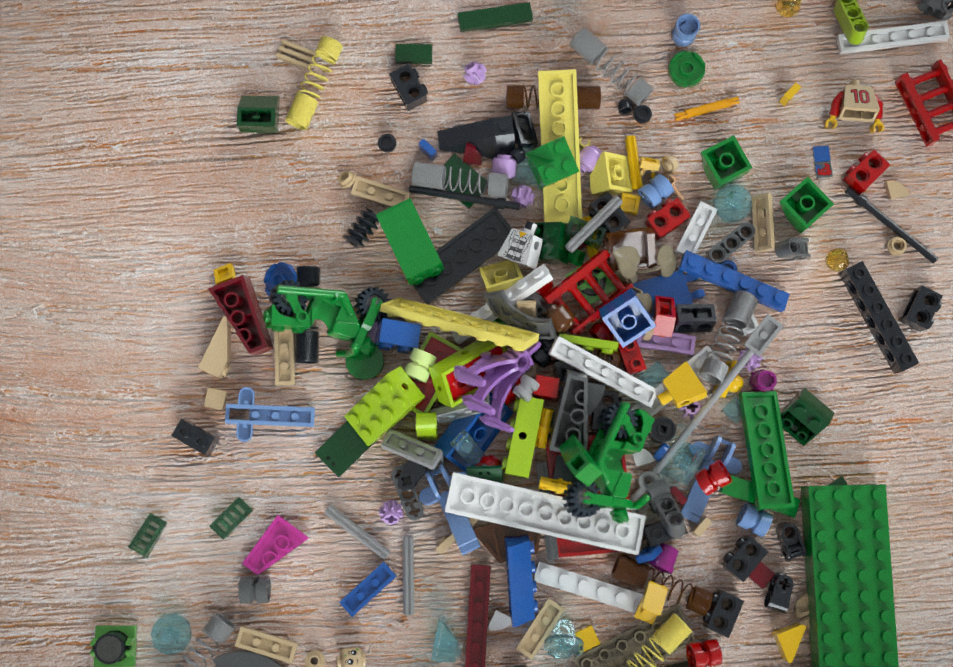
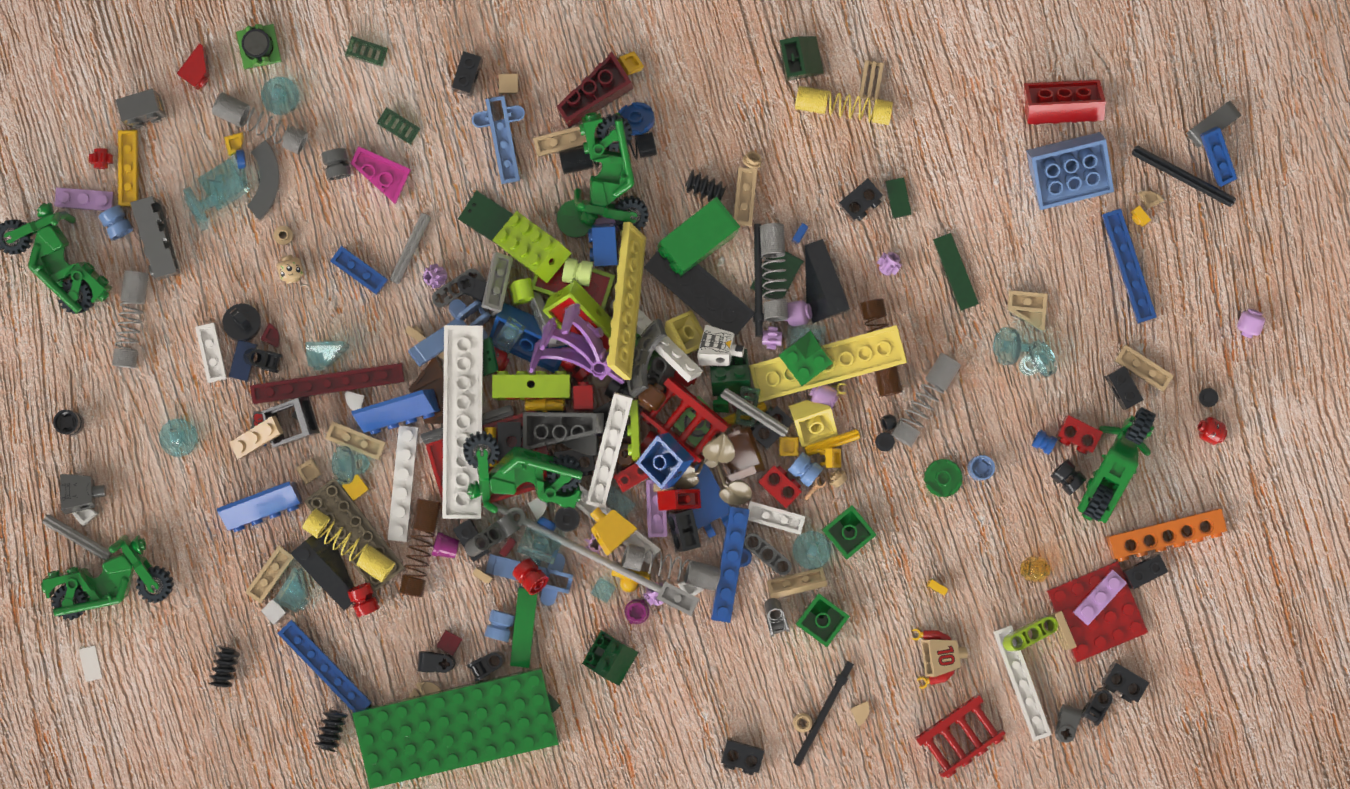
camera: 85 degrees right, 5 degrees up
tan slope [198,316,231,380] -> none
tan plate [235,626,299,664] -> none
black plate [378,134,397,152] -> none
light grey axle [403,536,414,616] -> none
dark red tile [463,143,482,166] -> none
black plate [510,112,538,148] -> none
black hinge [510,148,526,164] -> none
light grey wheel [513,374,540,402] -> none
tan tile [517,300,536,318] -> none
yellow pin [539,476,572,494] -> none
green slope [559,435,603,486] -> none
yellow slope [634,580,668,625] -> none
blue tile [635,545,663,564] -> none
light orange piece [674,96,740,121] -> none
black brick [702,589,744,638] -> none
black brick [721,535,768,582] -> none
green plate [738,391,795,510] -> none
yellow slope [772,622,806,664] -> none
sticker [813,146,833,178] -> none
clear yellow piece [825,248,849,272] -> none
black brick [839,261,919,374] -> none
red brick [843,149,891,194] -> none

